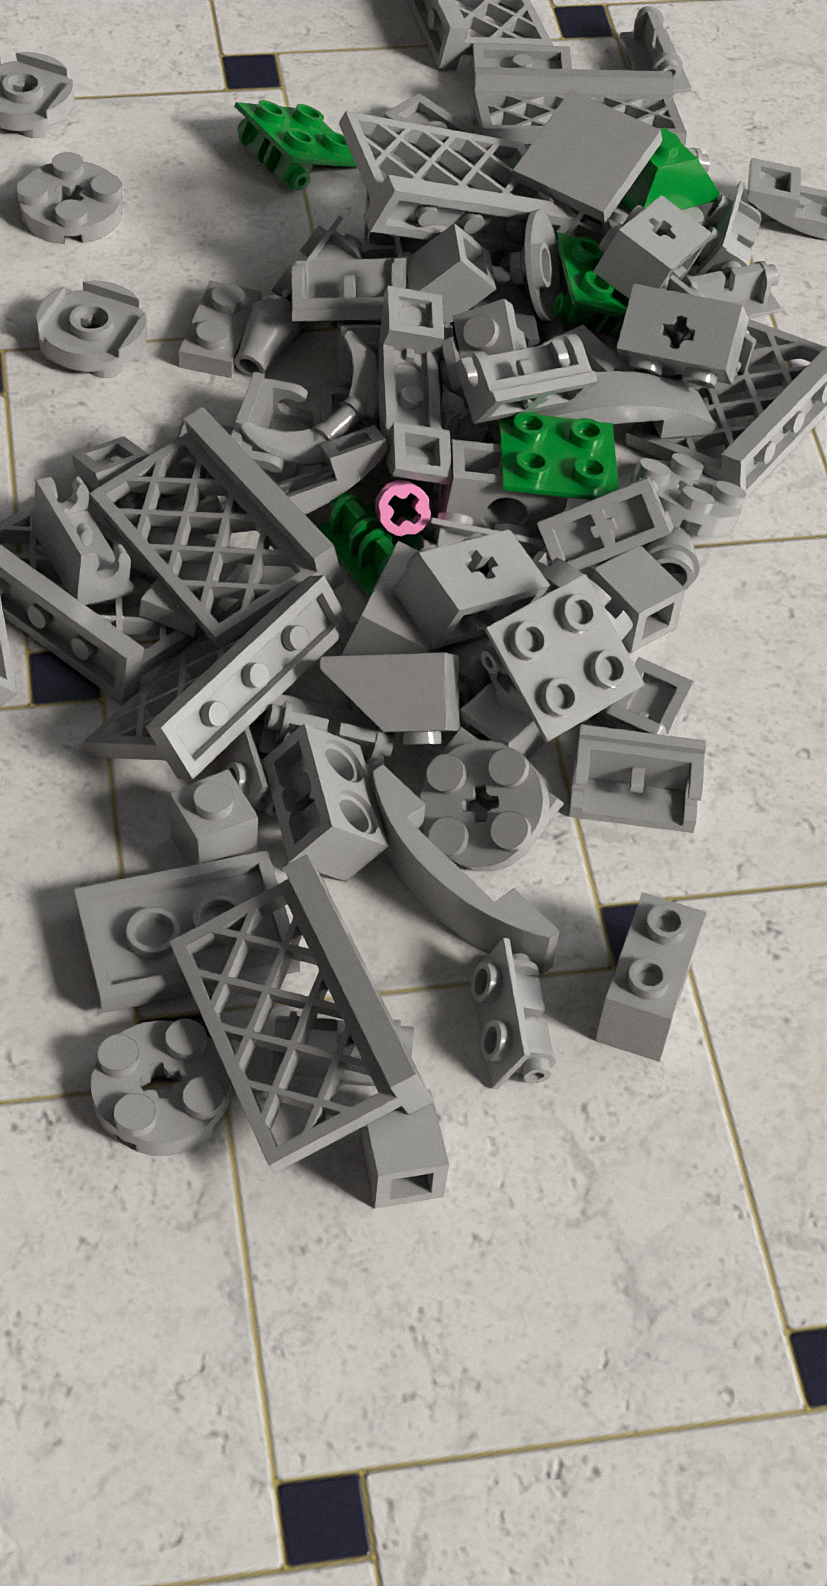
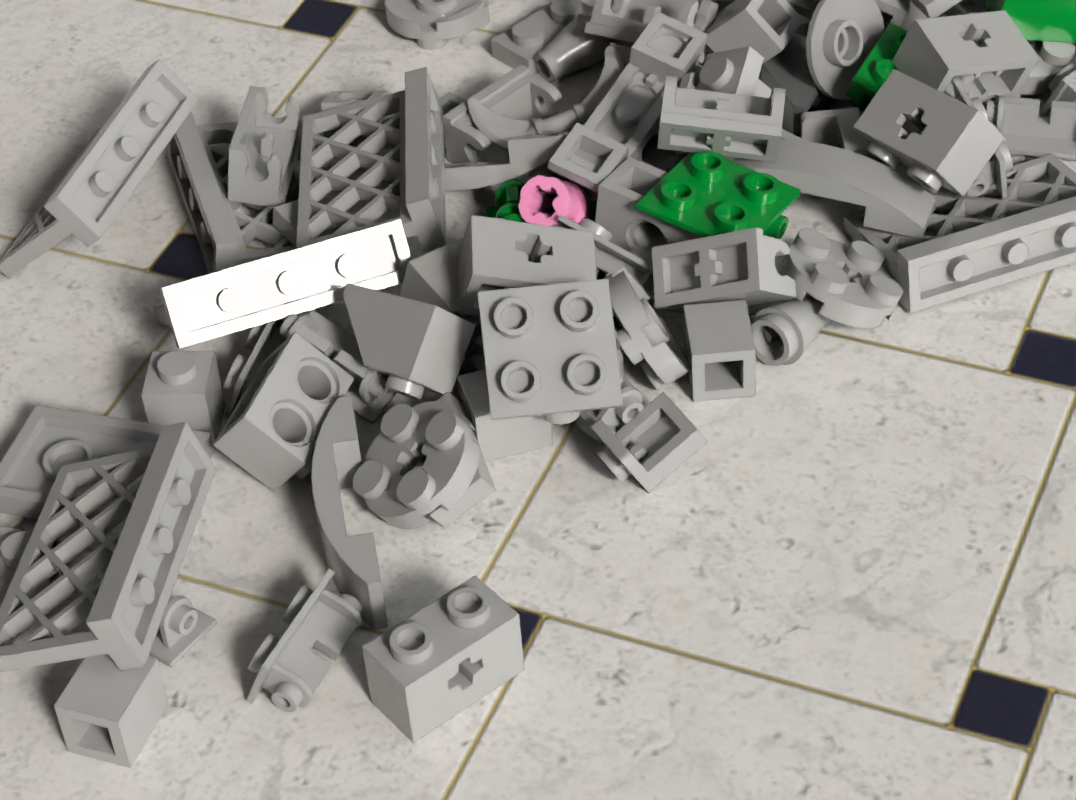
camera: 40 degrees right, 10 degrees down
light grey hinge [569,724,706,833] -> none

